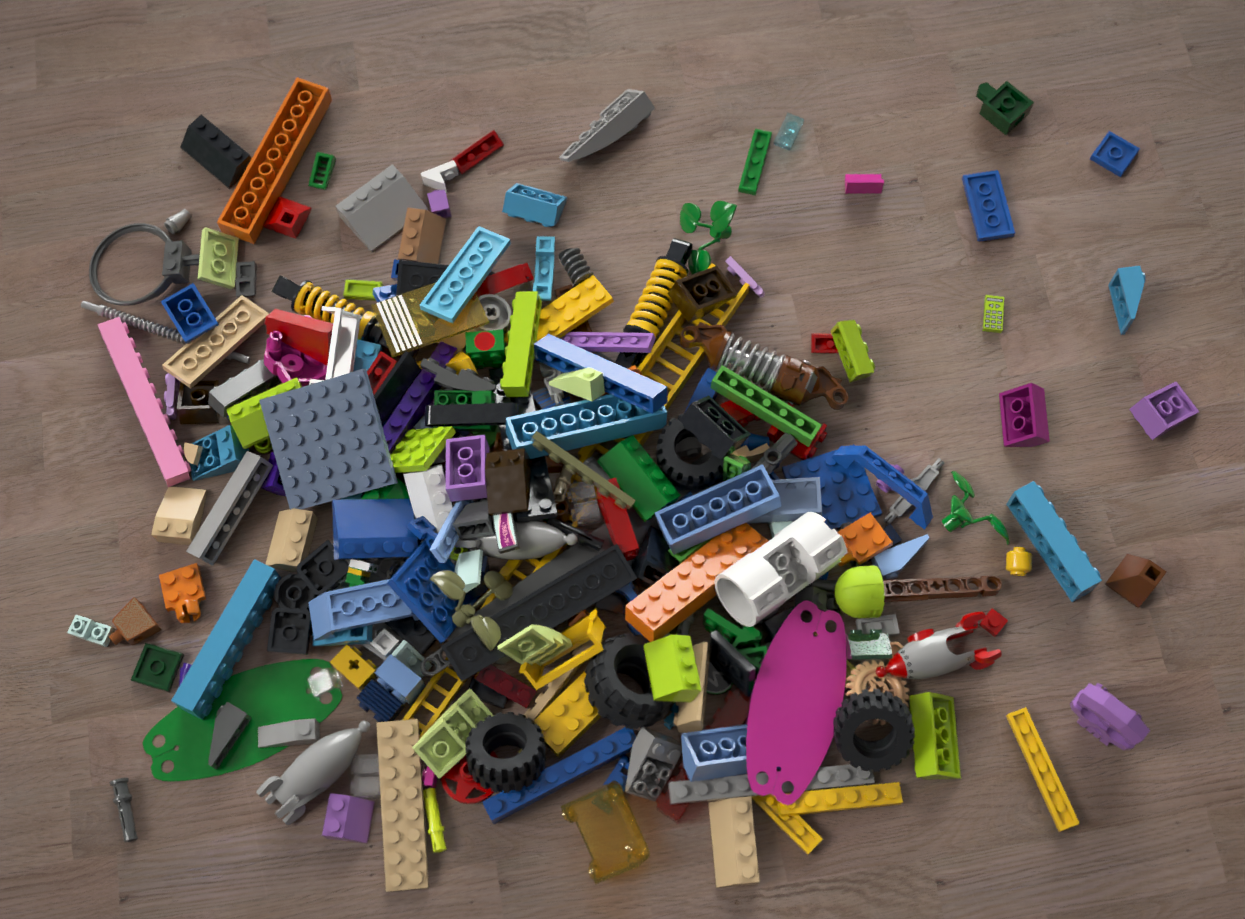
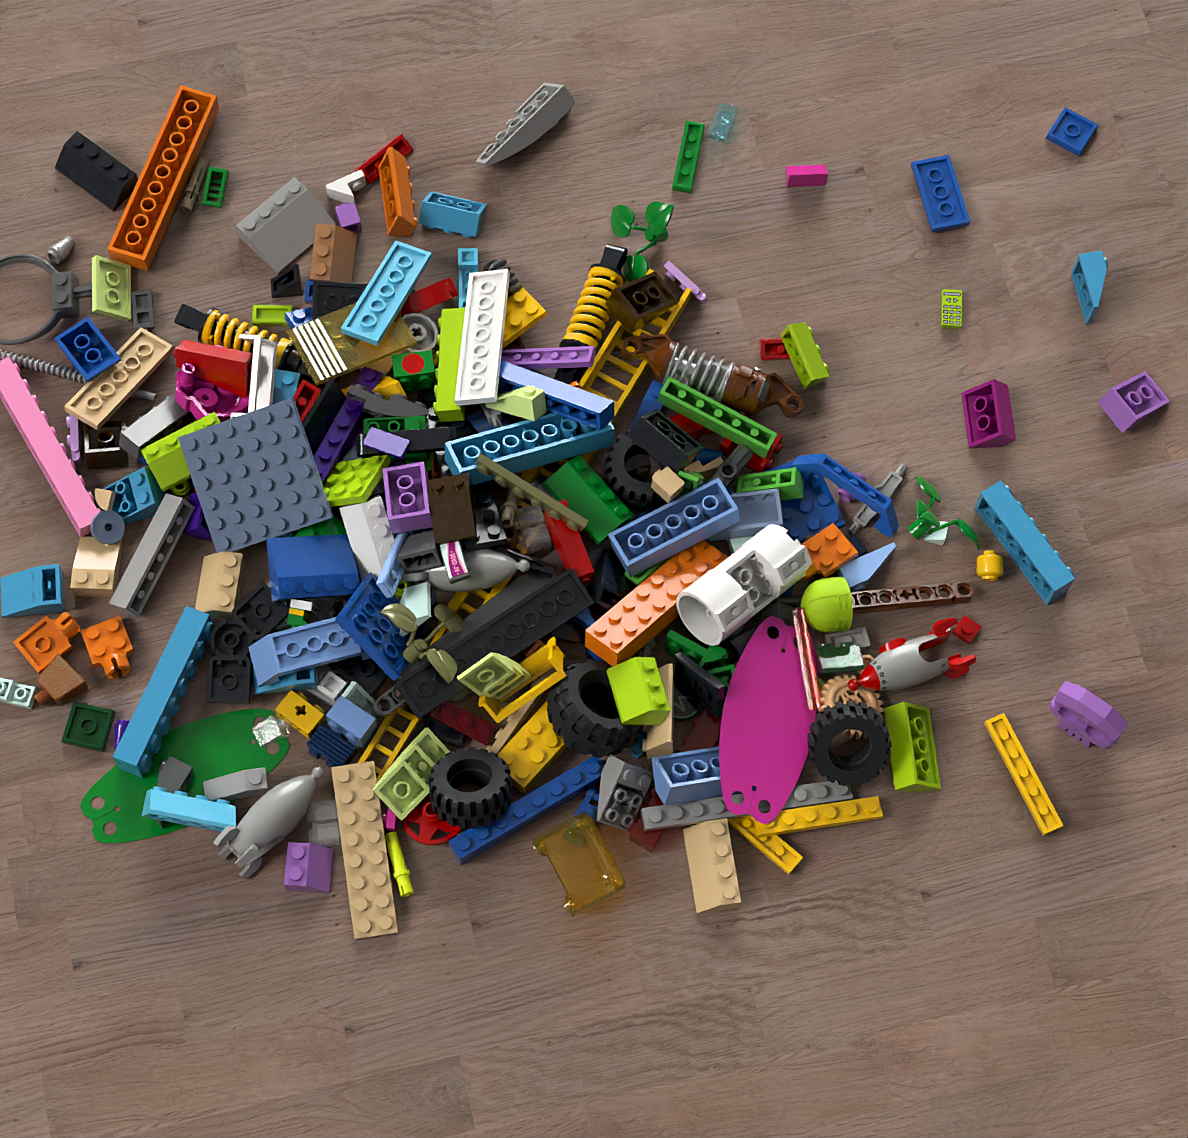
camera: 10 degrees left, 0 degrees up
dark grey pin [110,777,138,842] -> none
red slope [263,196,312,239] -> none
blue plate [407,516,438,549] -> none
dark green brick [976,81,1034,135] -> none
reddish brown slope [1105,554,1166,608] -> none
none -> dark azure slope [0,564,65,618]
none -> orange plate [13,612,81,674]
none -> sand blue piece [90,511,125,544]
none -> medium azure slope [142,787,236,832]
none -> dark tan pin [180,157,210,214]
none -> black slope [270,264,303,298]
none -> slope [362,427,410,460]
none -> orange slope [378,147,417,237]
none -> white plate [455,269,510,406]
none -> tan brick [651,466,685,503]
none -> bright green slope [737,467,804,500]
none -> clear red axle [792,607,821,710]
none -> light aqua slope [923,521,948,545]

